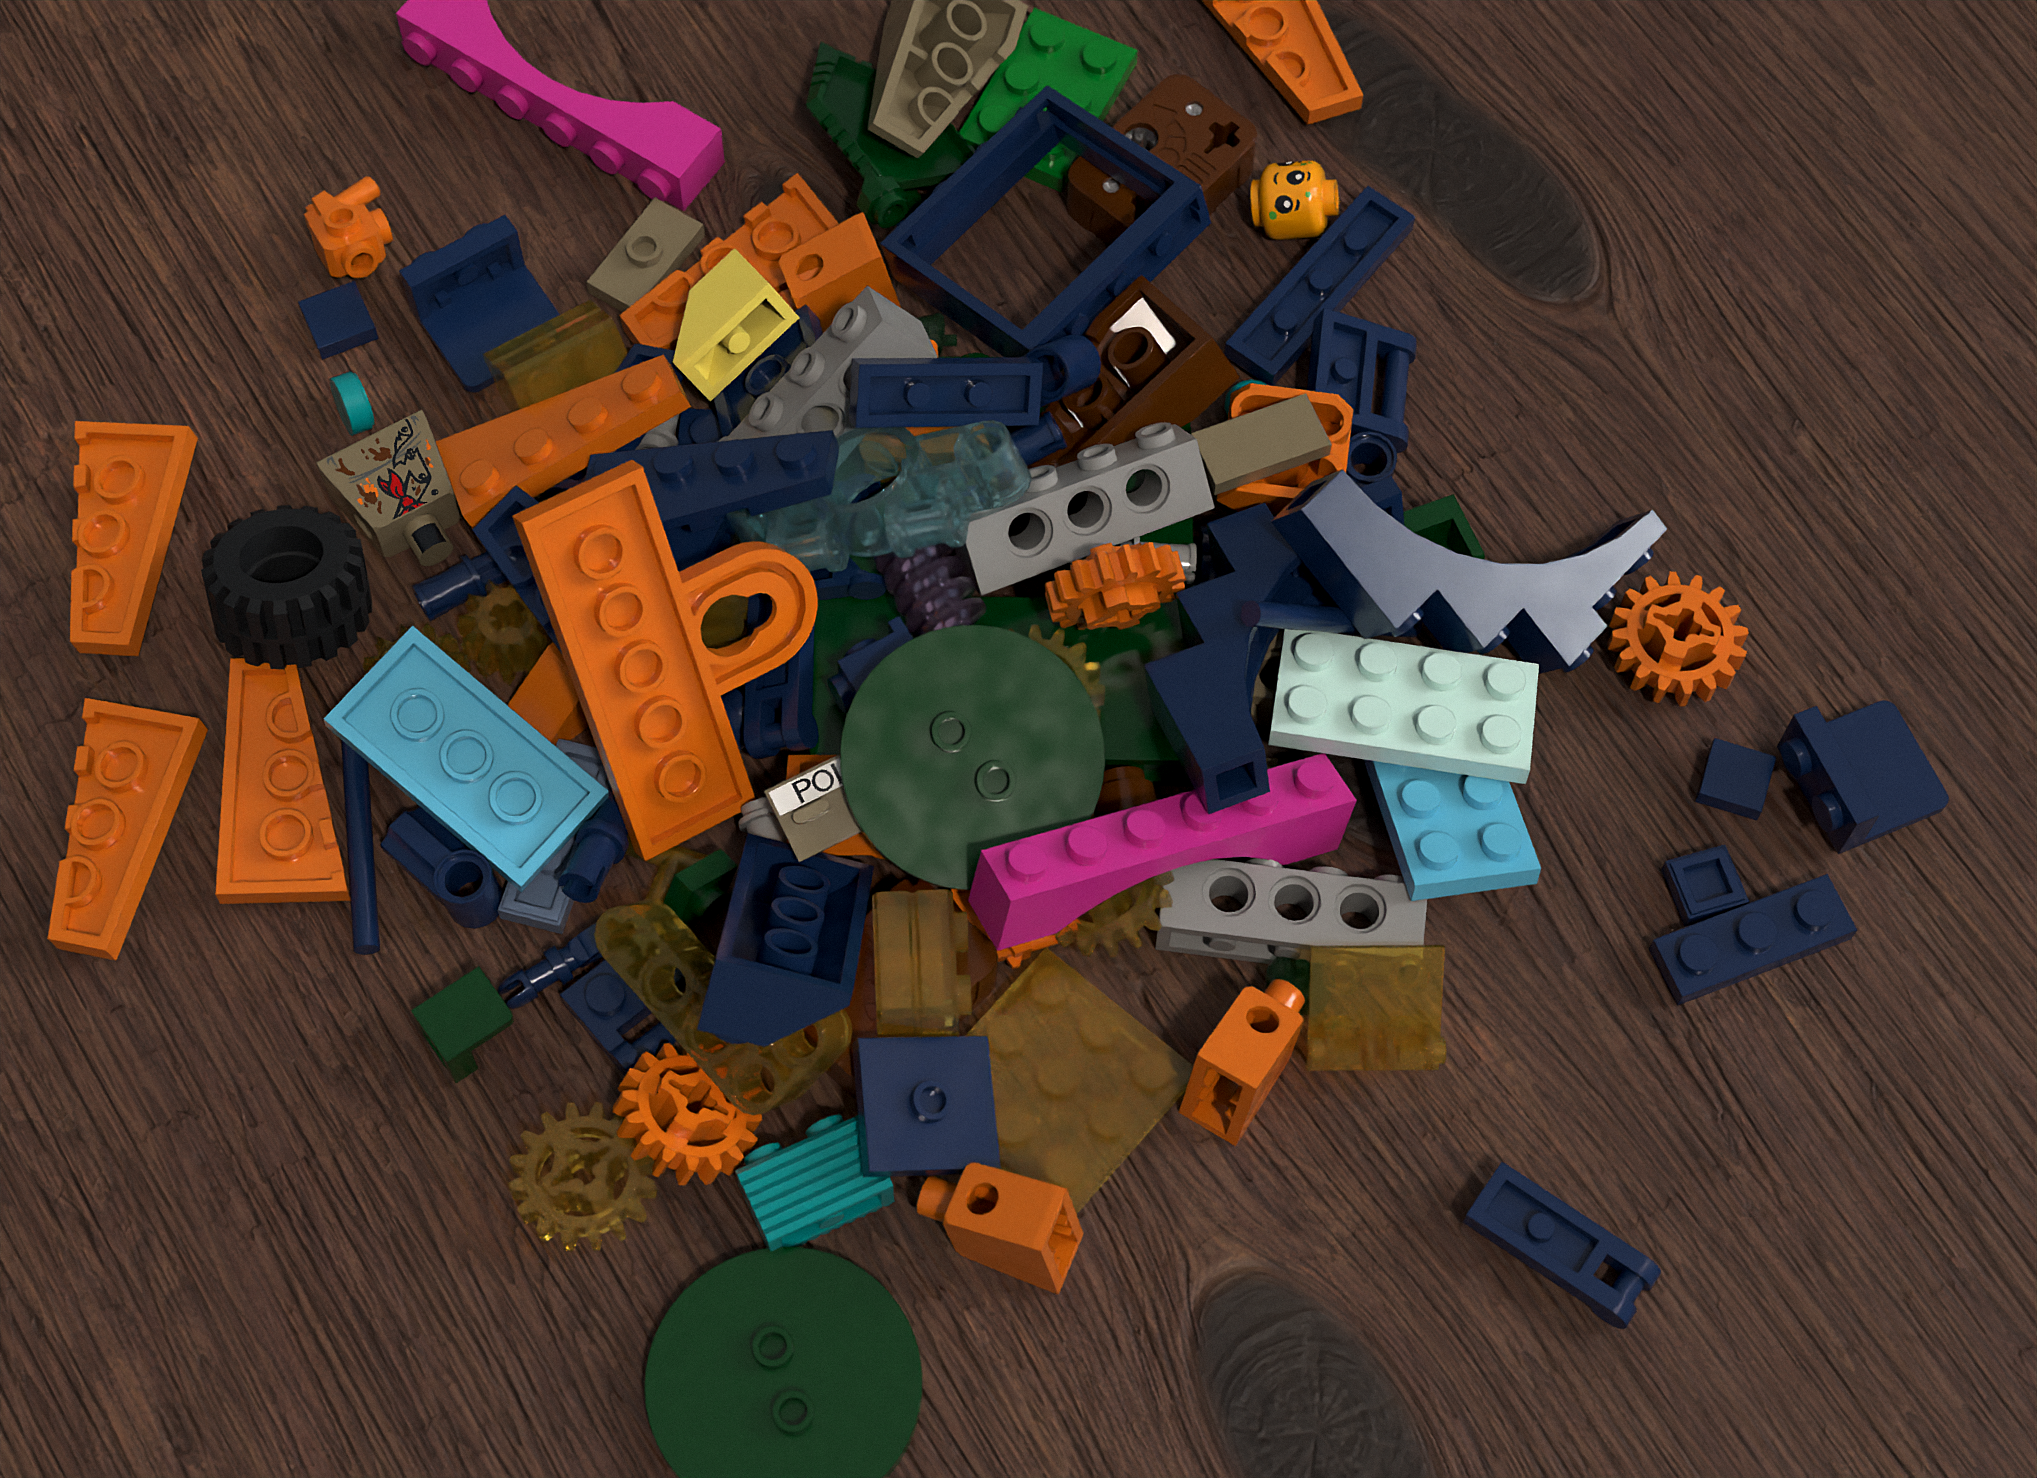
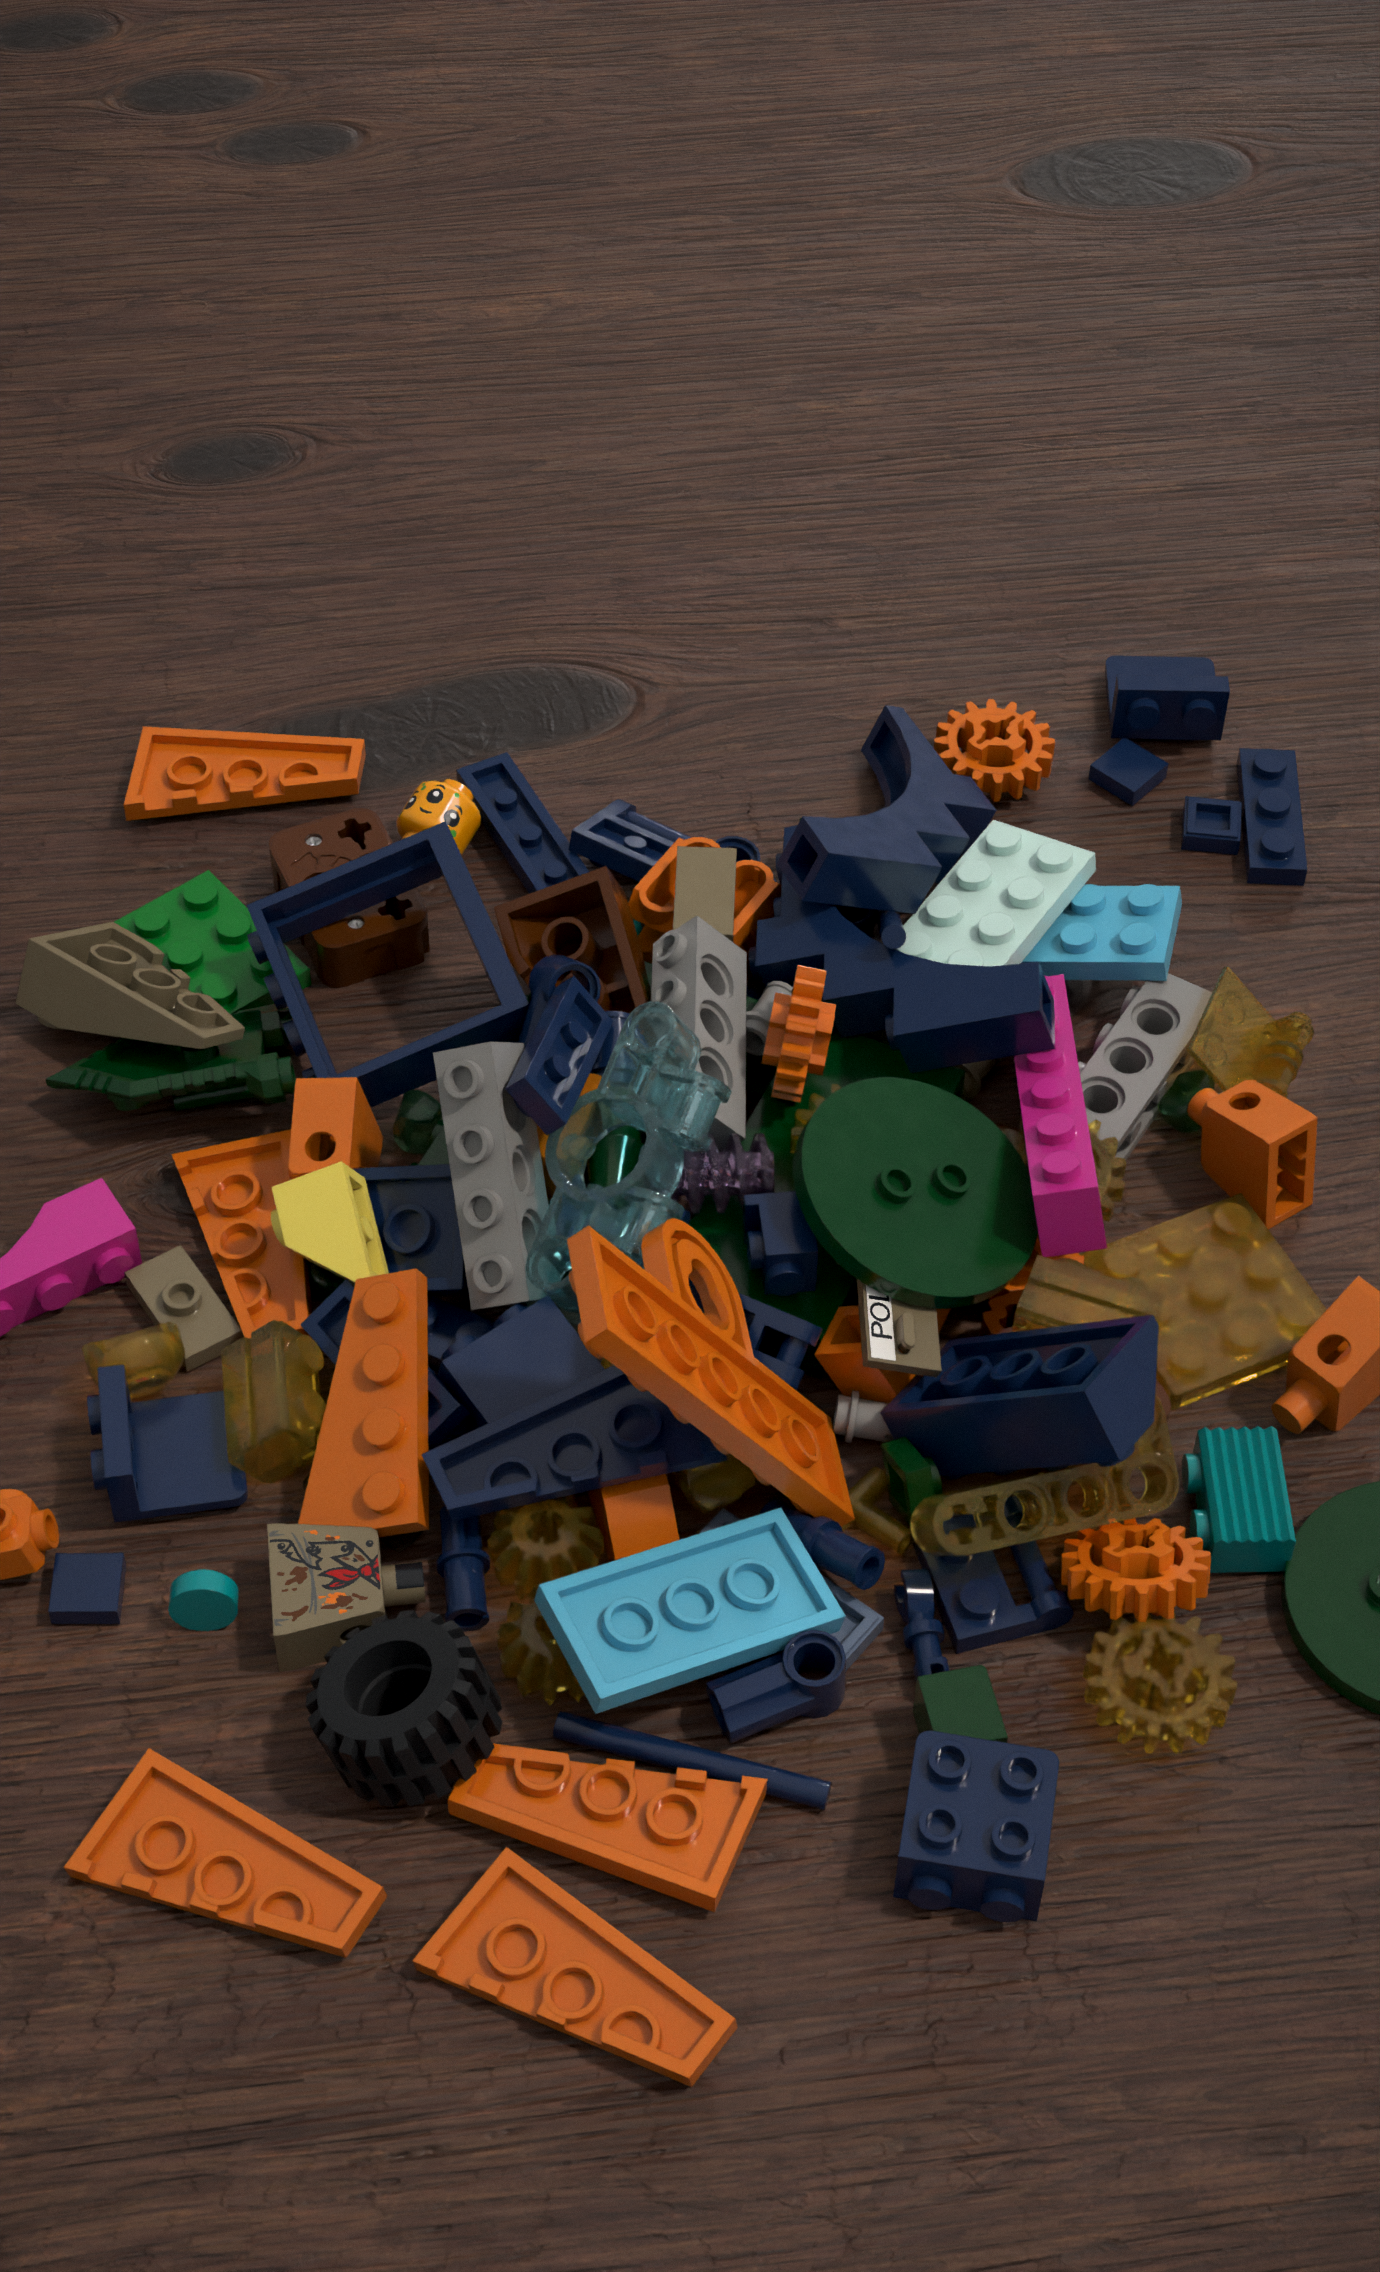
camera: 65 degrees left, 15 degrees down
dark blue wing [584,430,840,533] -> none
dark blue plate [852,1036,1001,1177] -> none
none -> clear yellow hair [82,1322,186,1398]
none -> dark blue bracket [893,1730,1059,1923]

